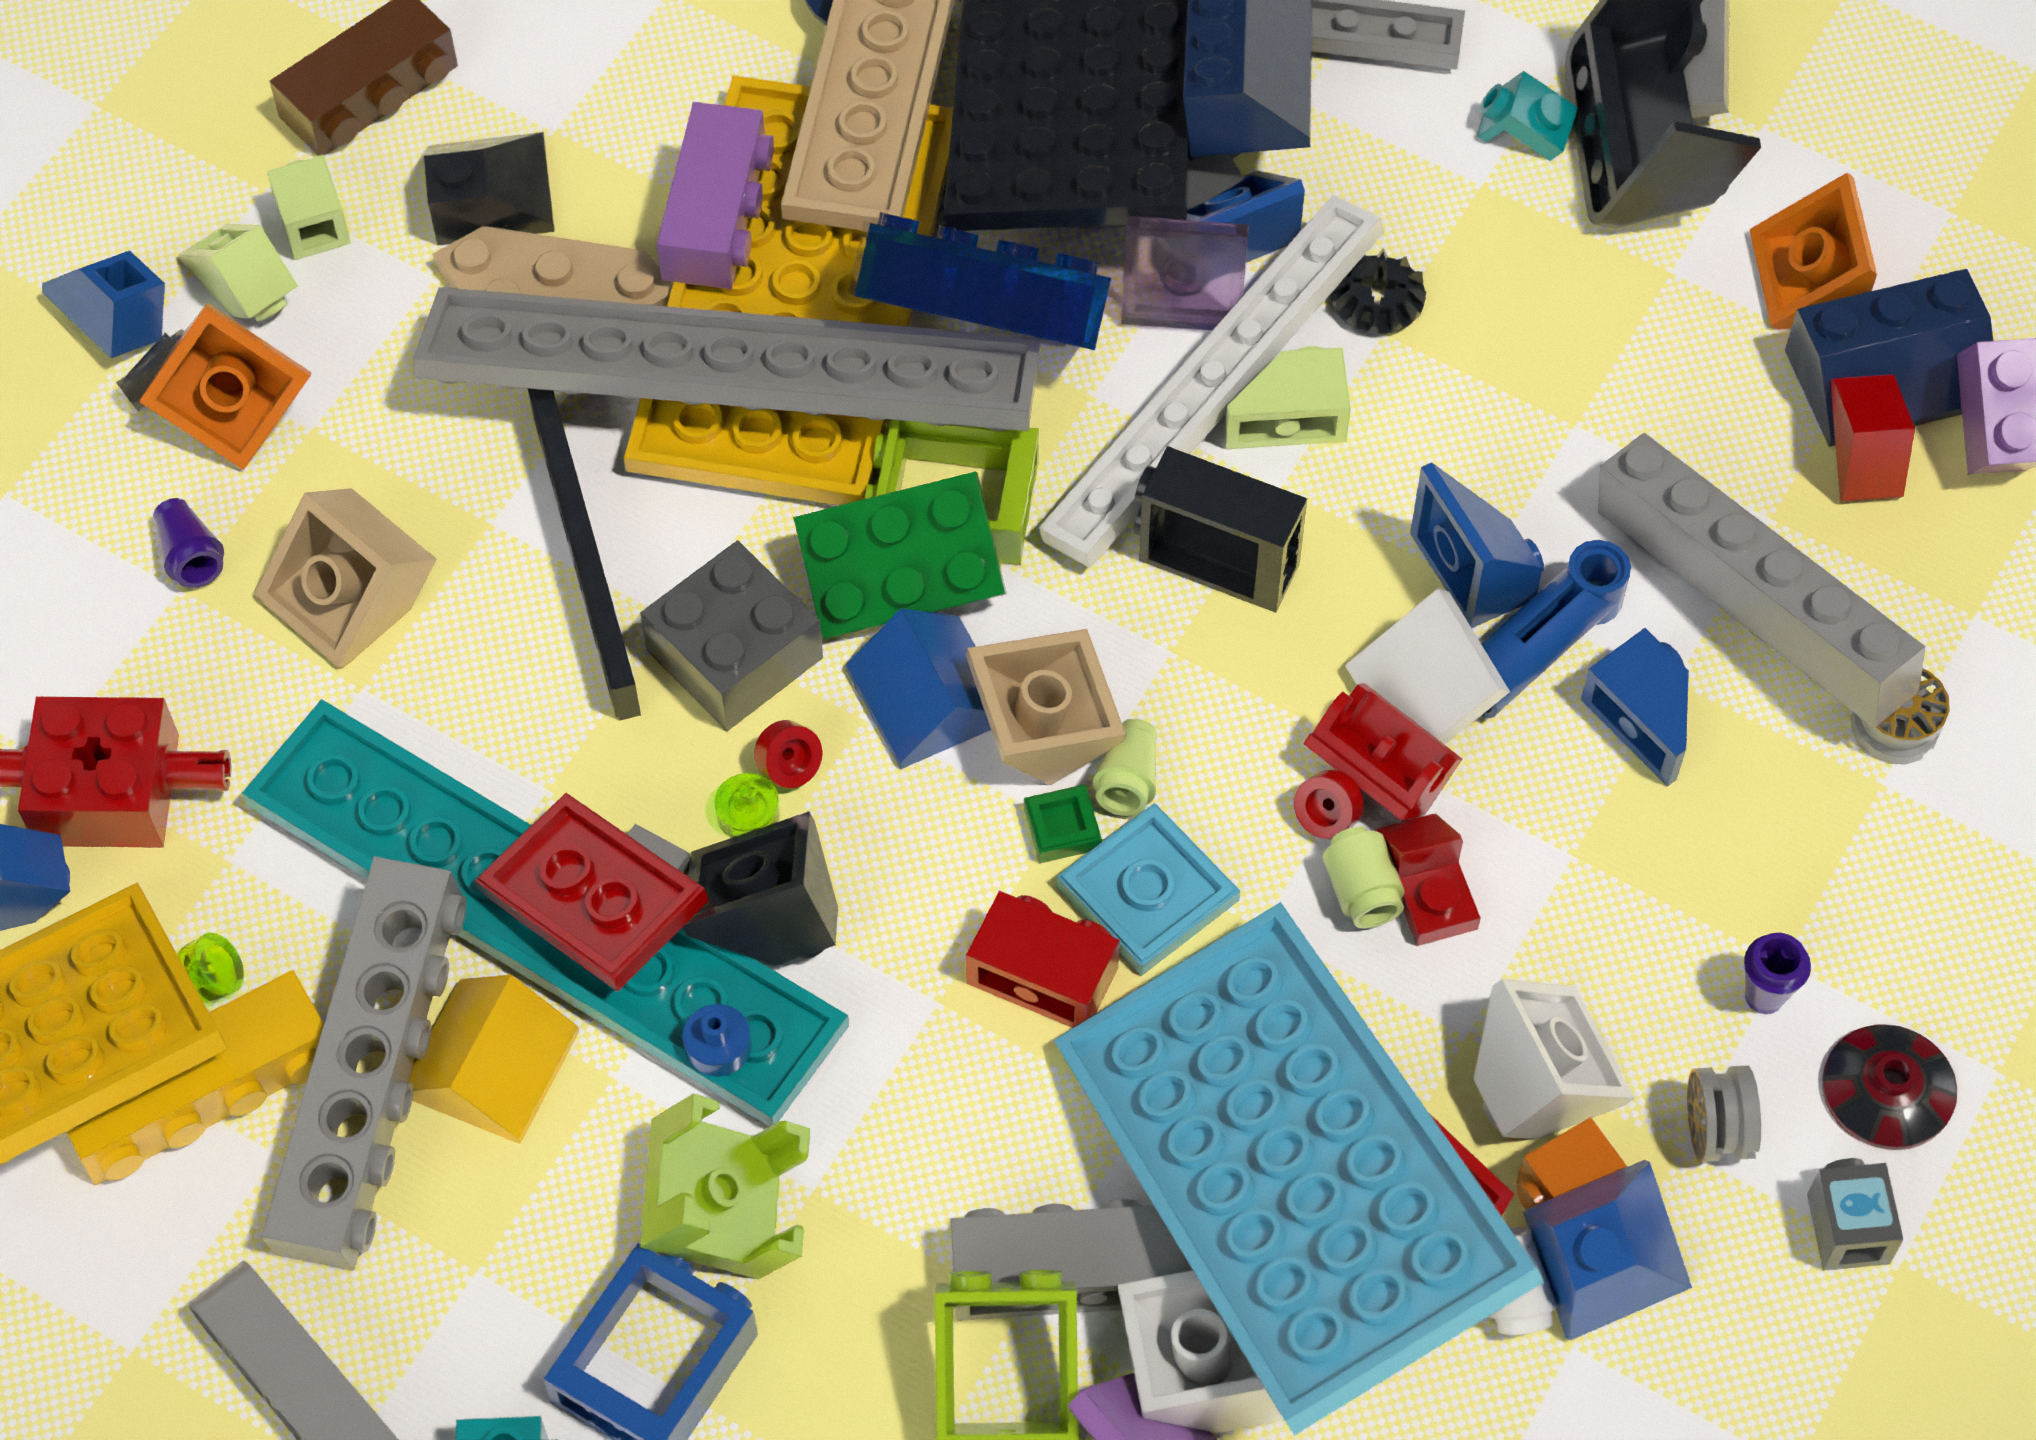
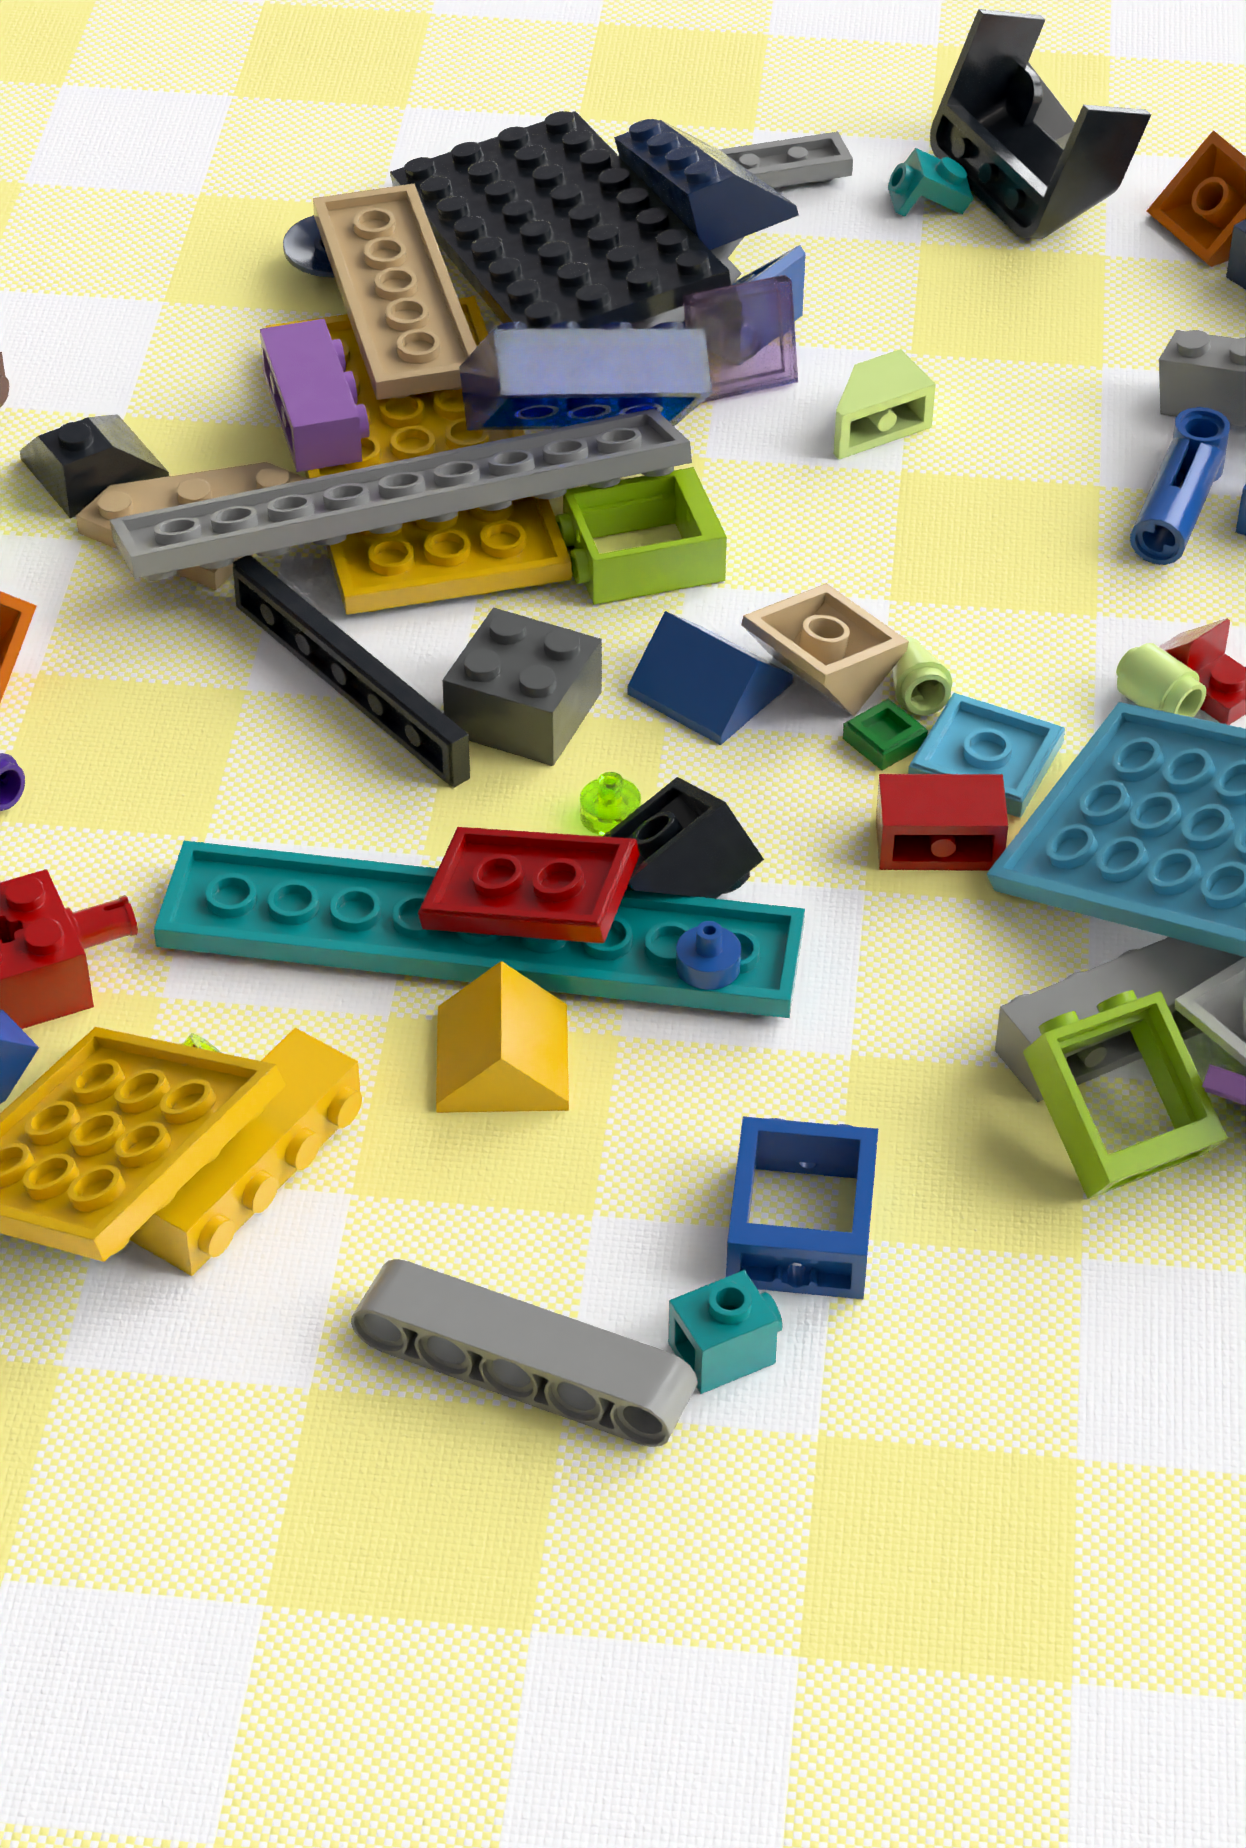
camera: 25 degrees left, 15 degrees down
tan slope [254,488,437,668] -> none
light grey brick [261,856,467,1271] -> none
lime panel [640,1093,811,1279] -> none
red tile [754,720,823,788] -> none
green plate [793,471,1007,640] -> none
white plate [1038,195,1384,568] -> none
black window [1133,446,1308,613] -> none
red tile [1294,770,1363,839] -> none
red hinge [1303,683,1463,821] -> none
black gear [1330,248,1427,334] -> none
white tile [1345,588,1510,744] -> none
blue slope [1410,462,1544,628] -> none

